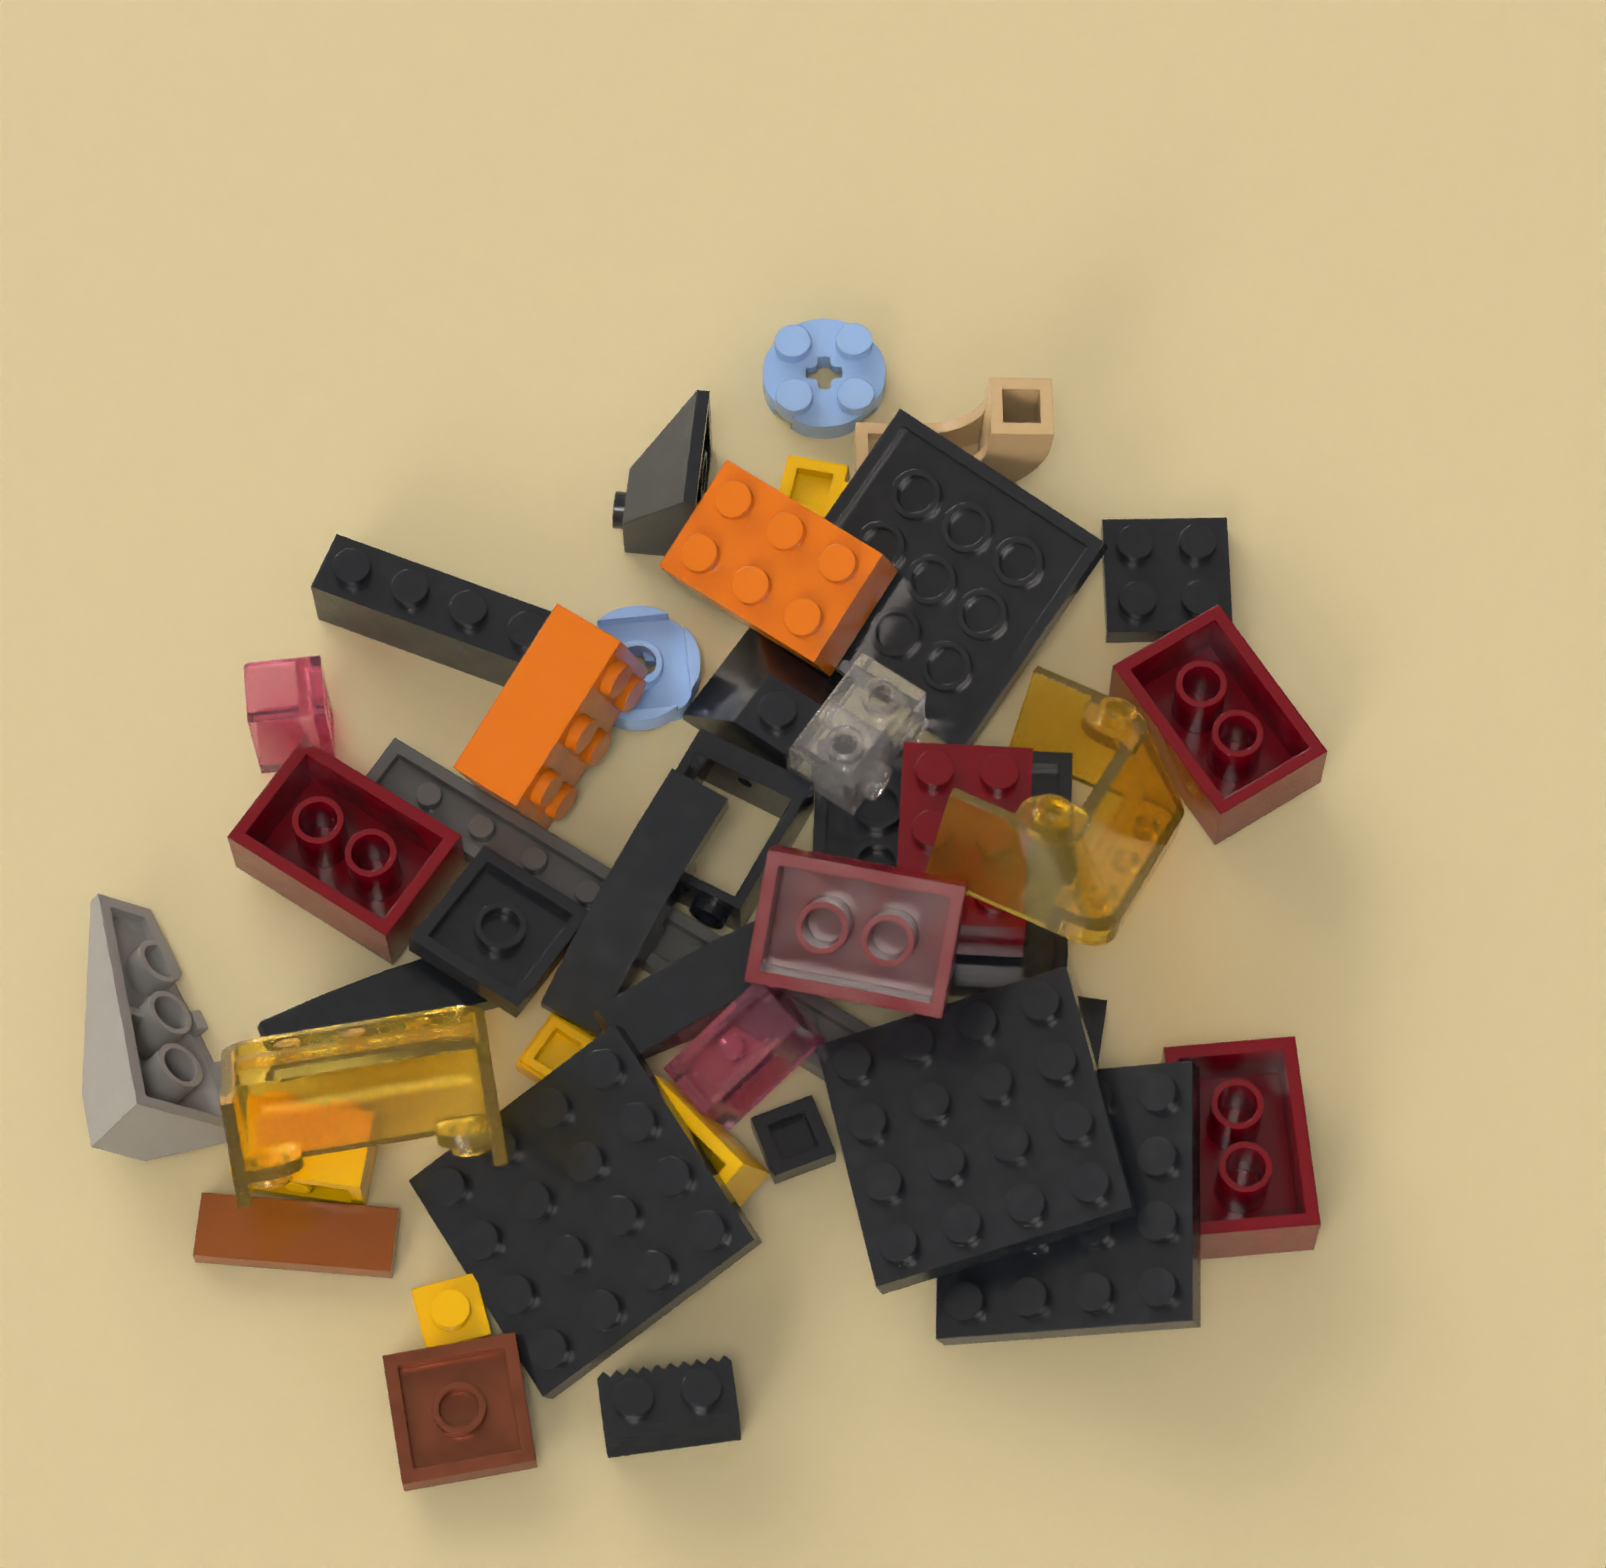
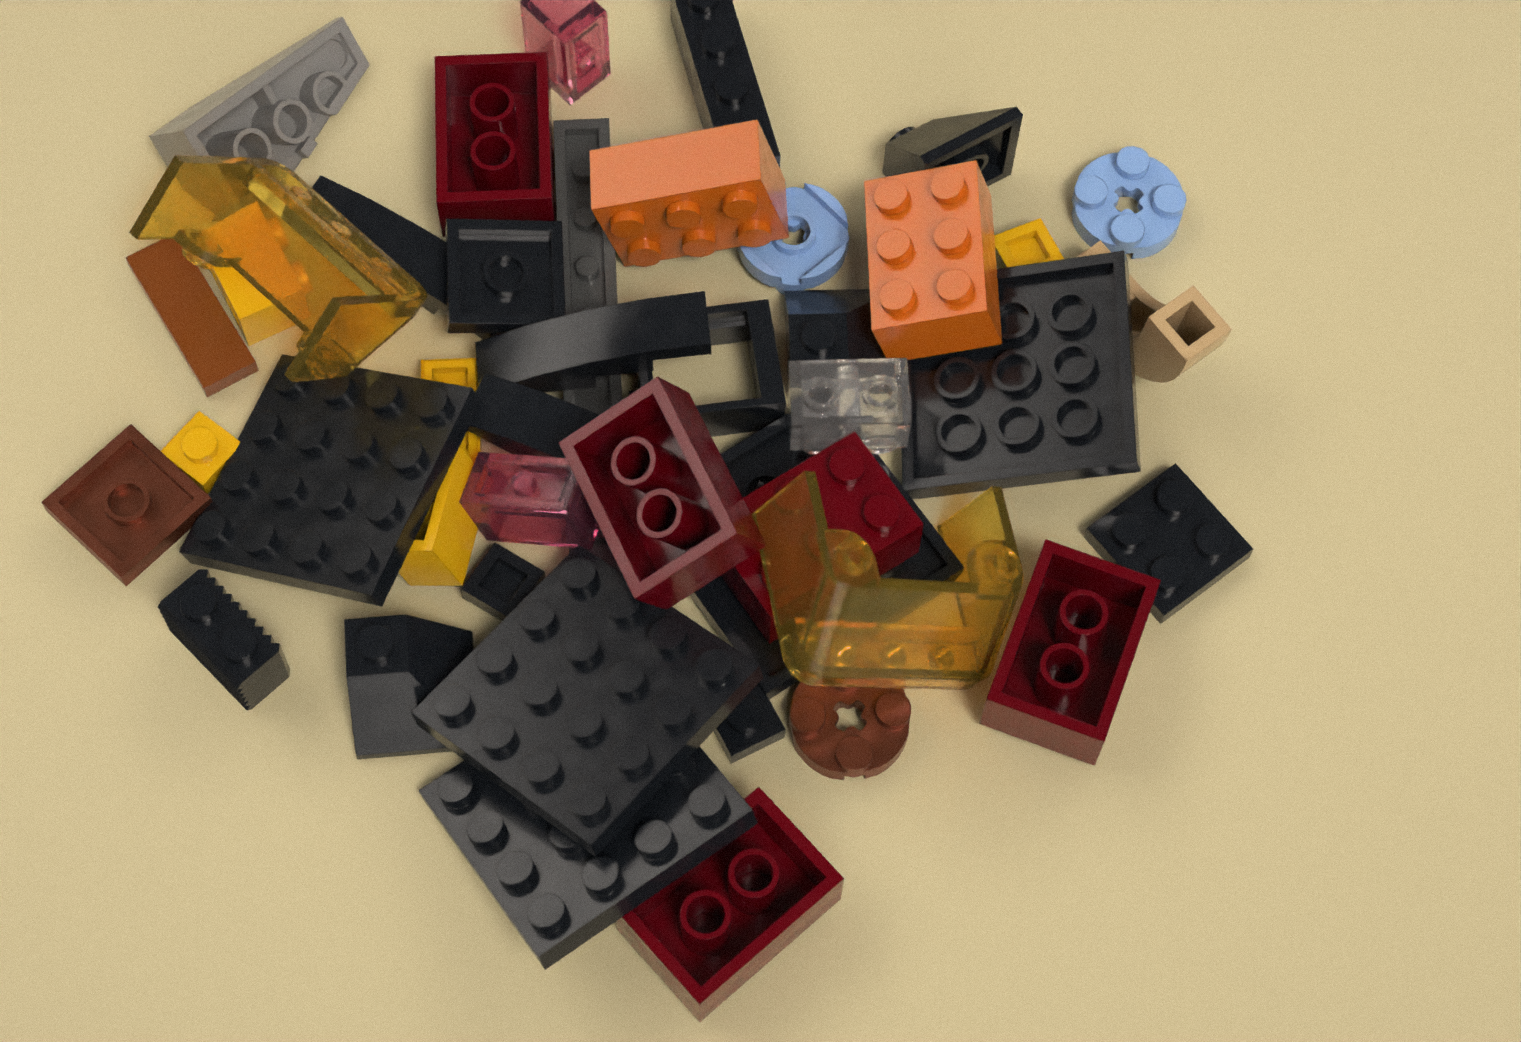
camera: 50 degrees right, 0 degrees up
none -> black slope [344,614,474,760]
none -> copper plate [789,654,912,780]

